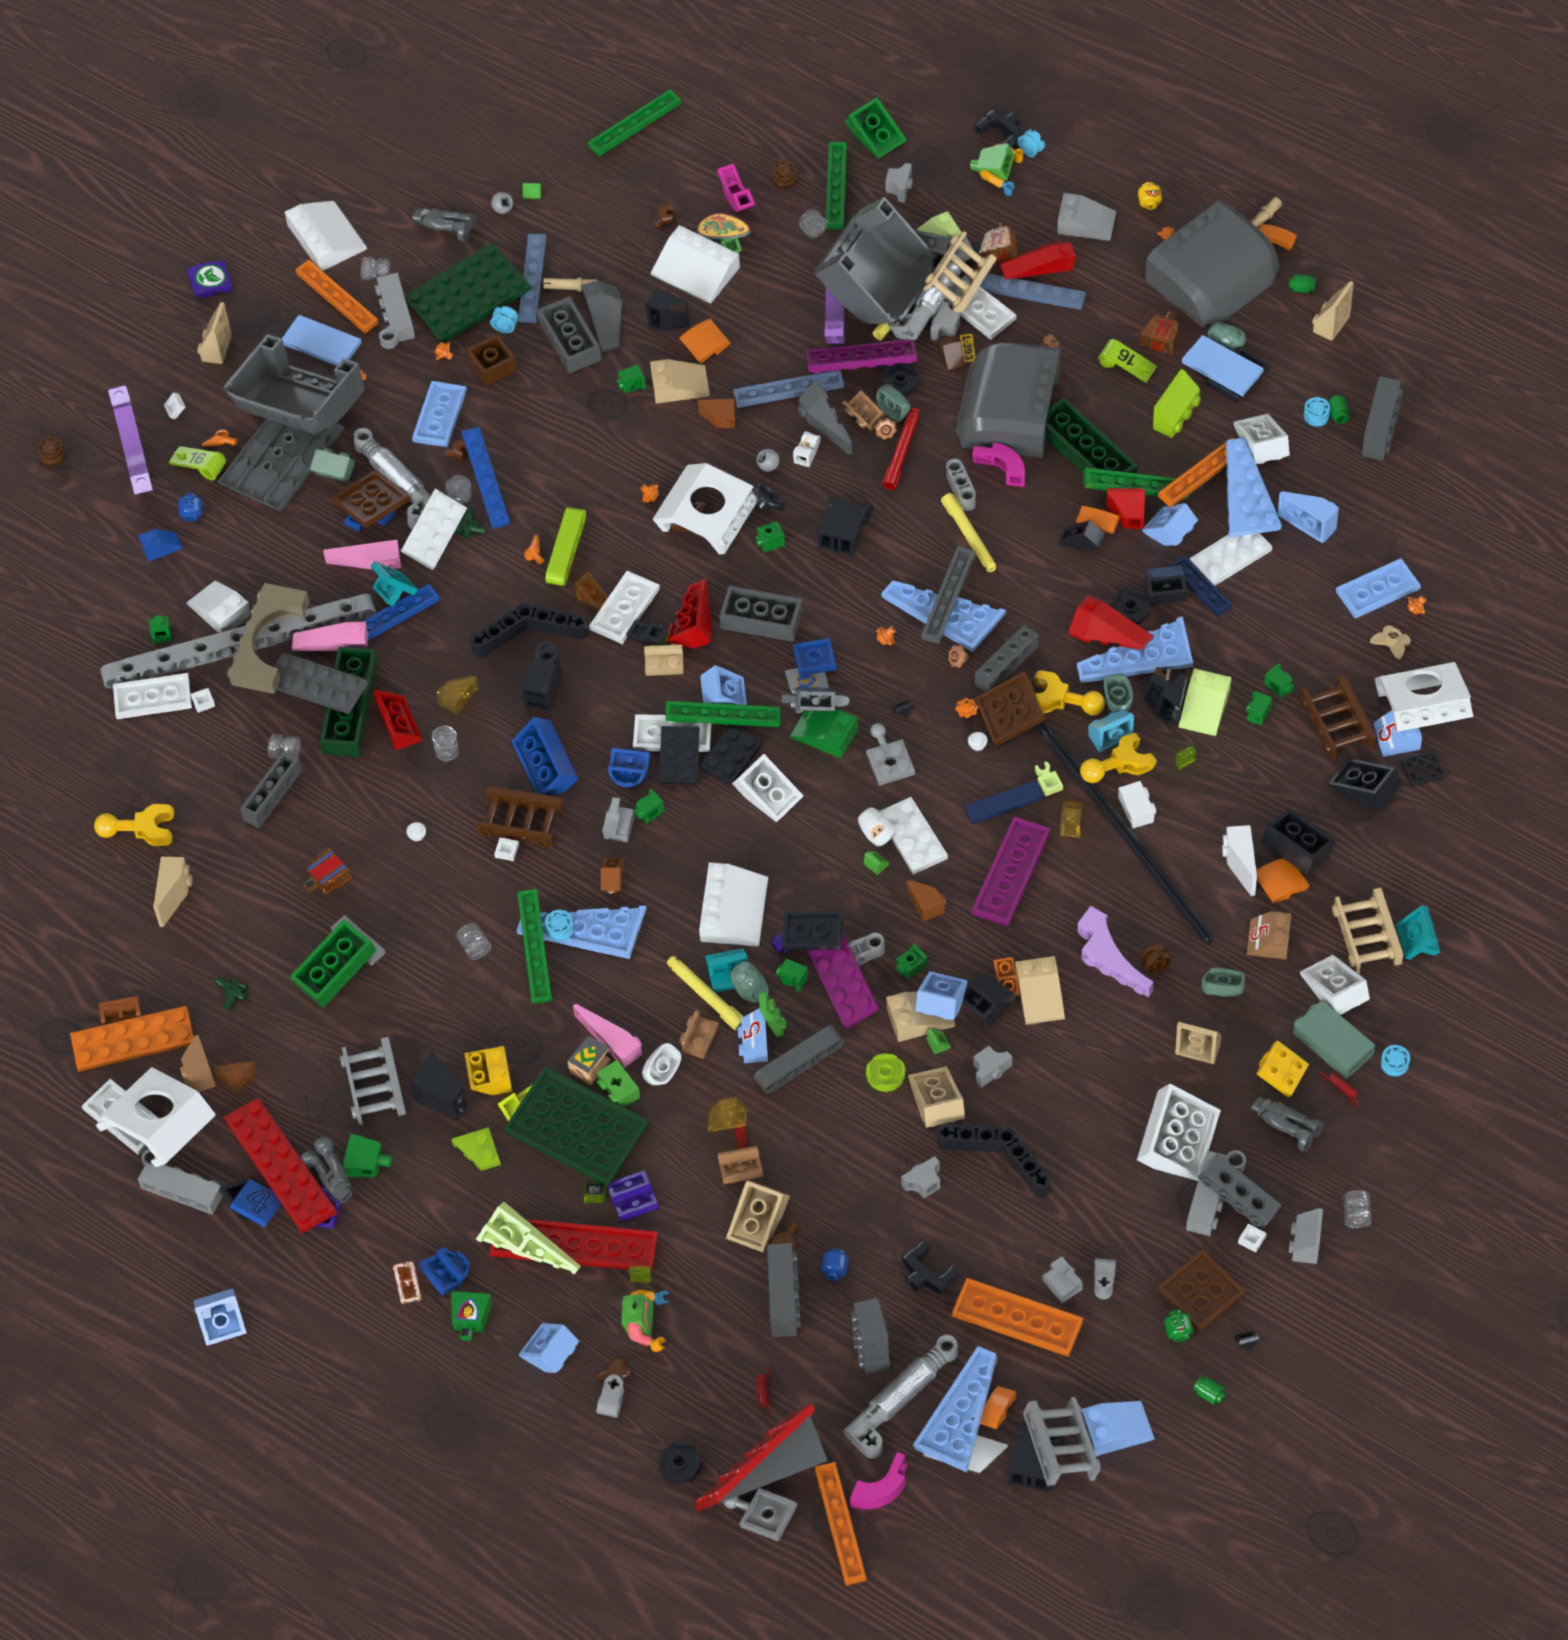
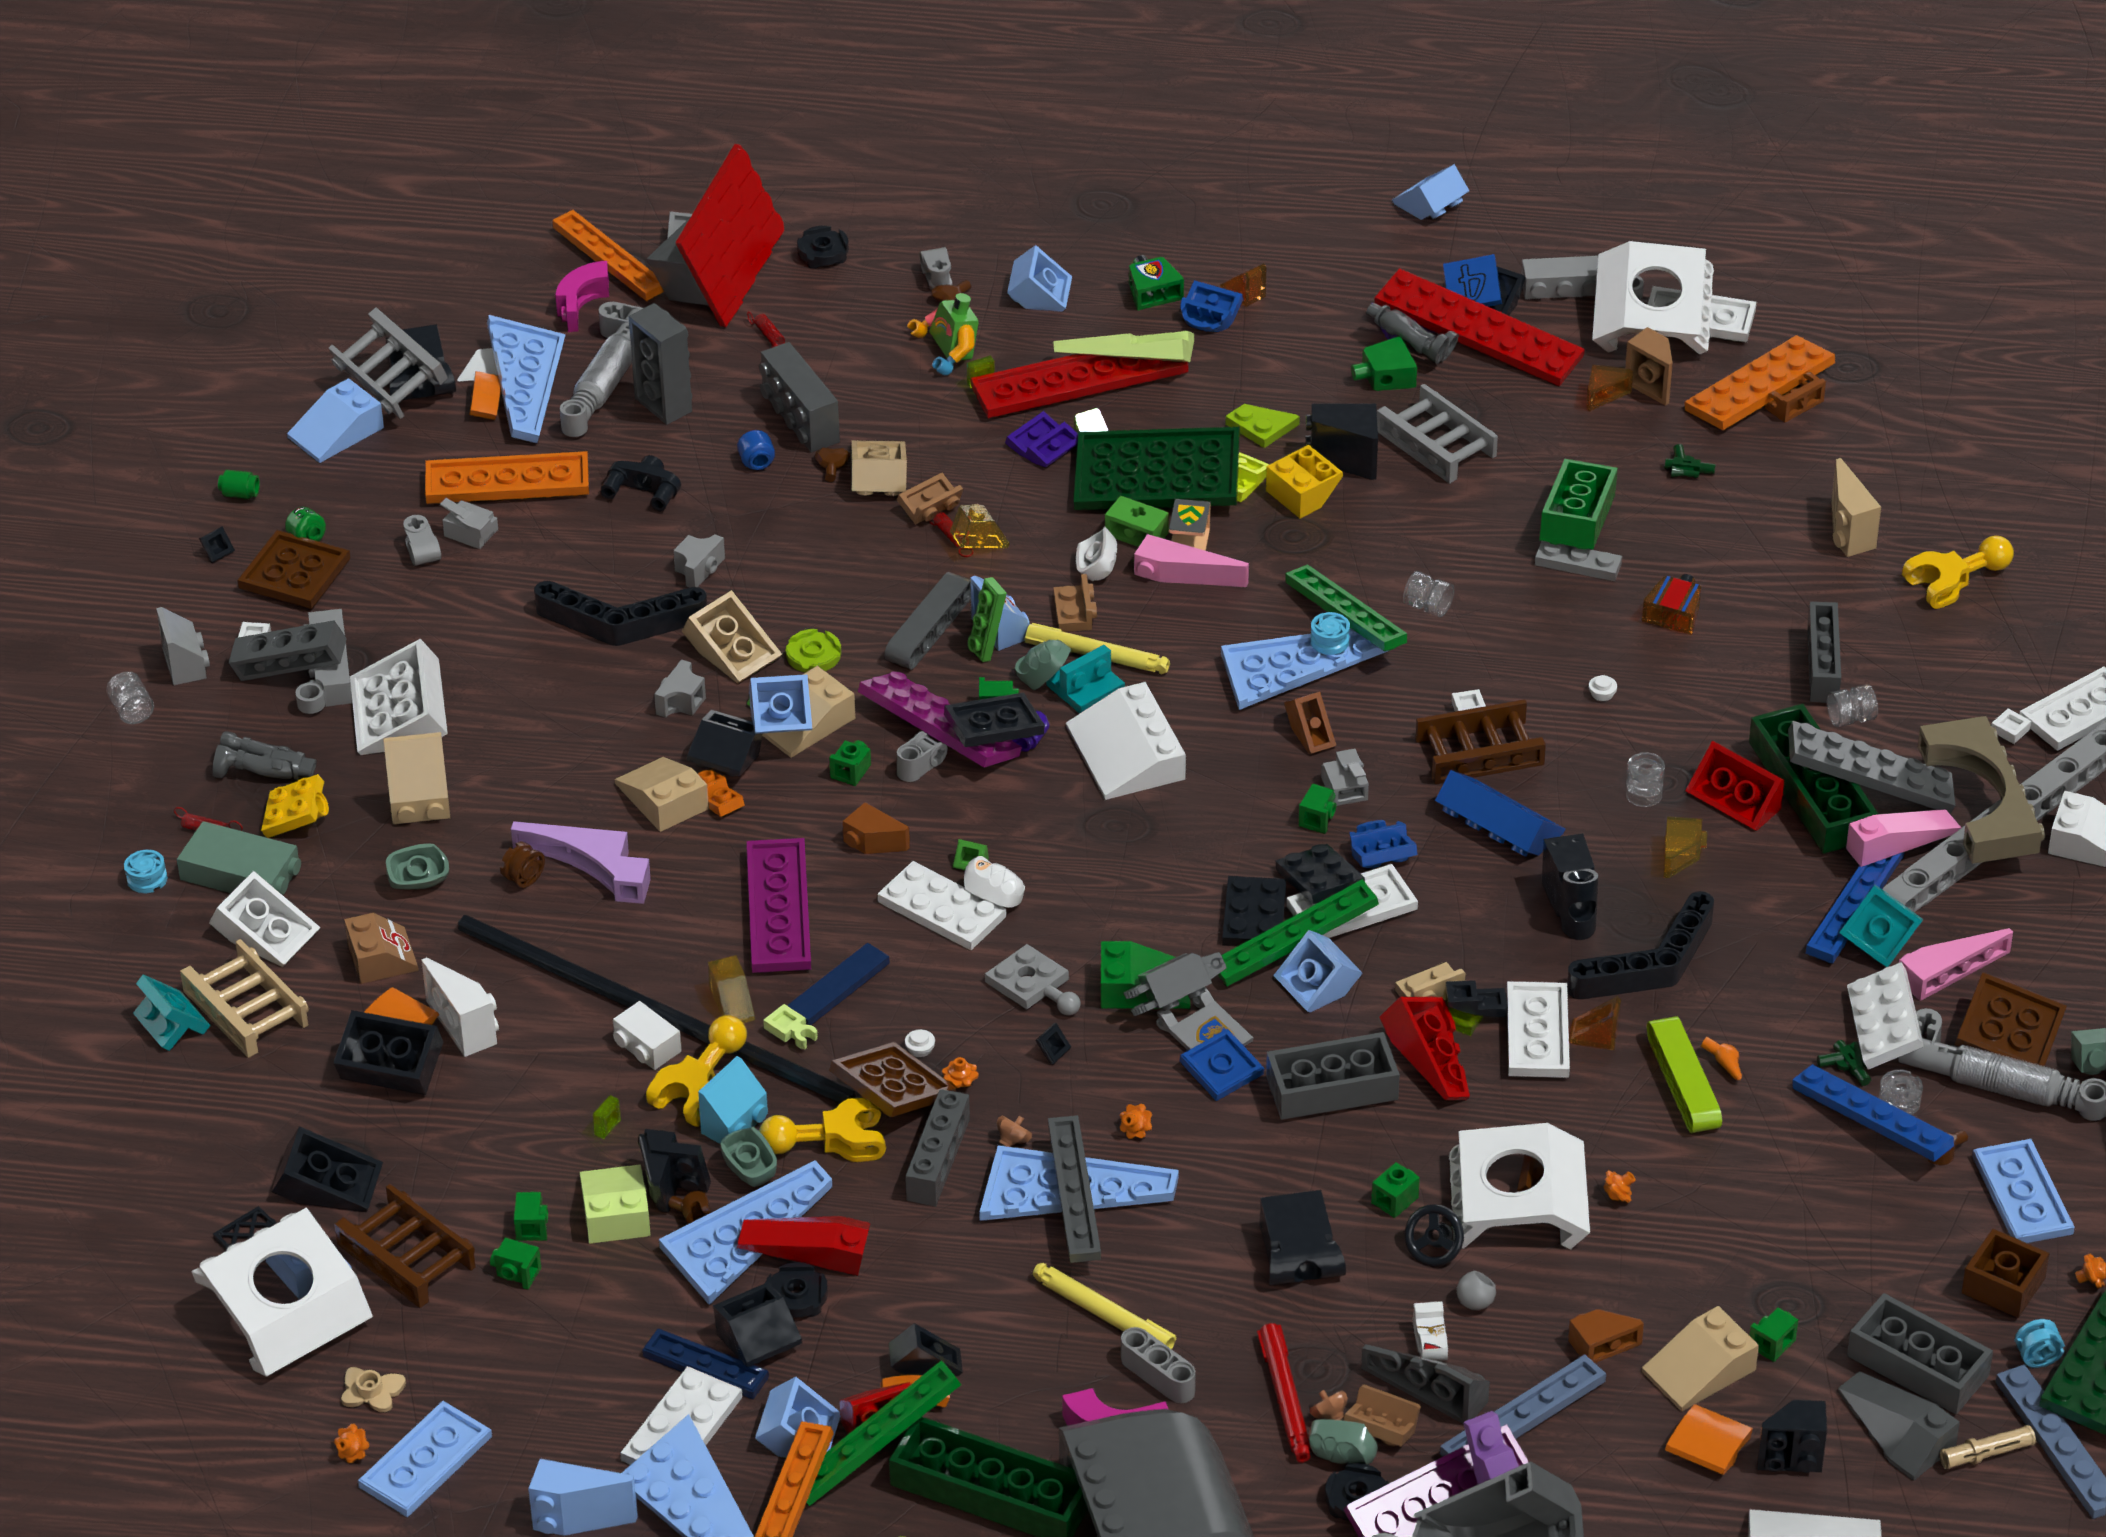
camera: 150 degrees right, 15 degrees down
white slope [732,754,803,822] -> none

